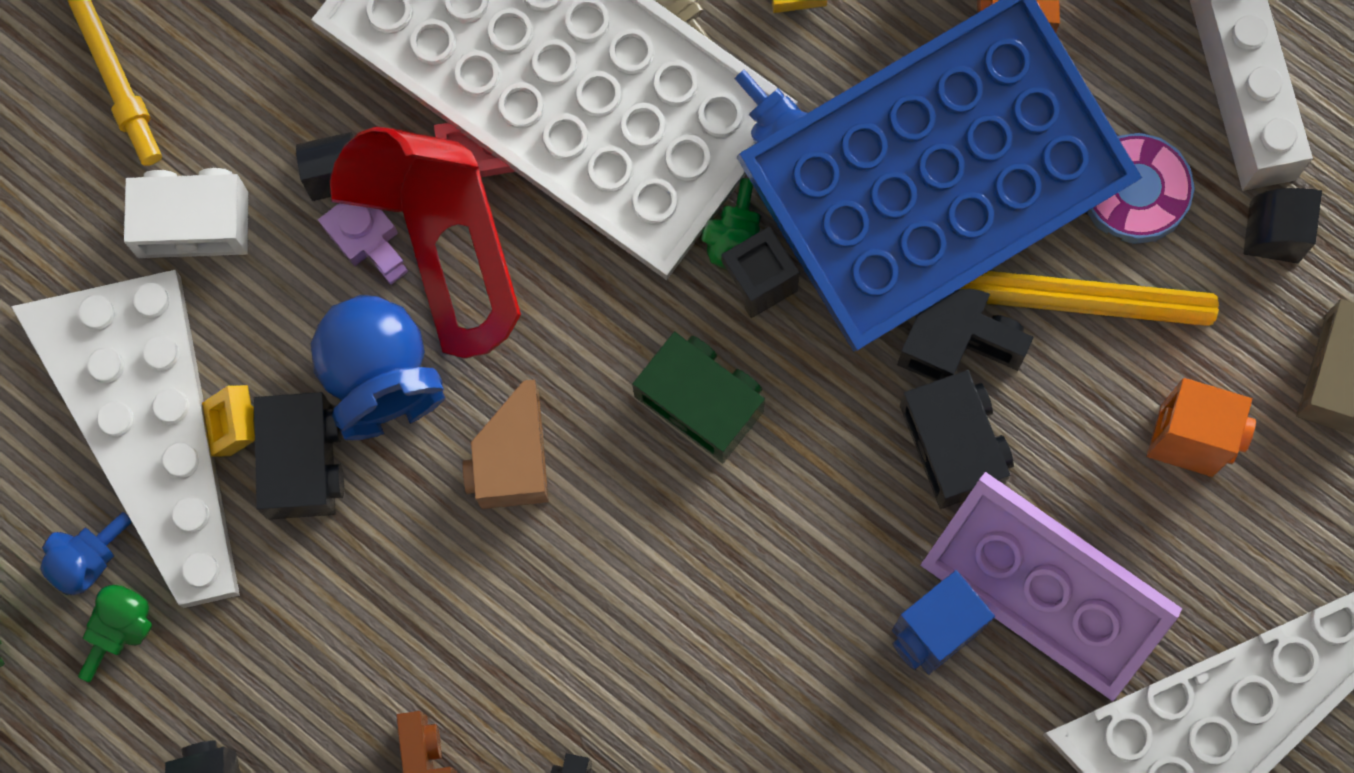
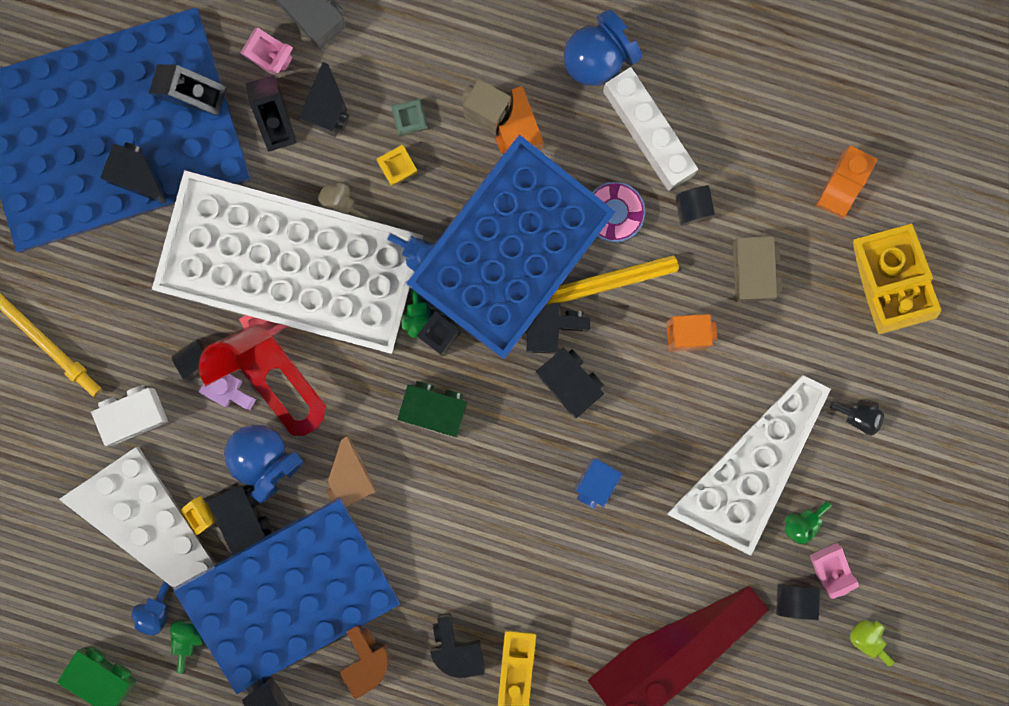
camera: 25 degrees left, 10 degrees up
lavender plate [920,472,1182,701] -> none
none -> blue plate [174,497,400,694]

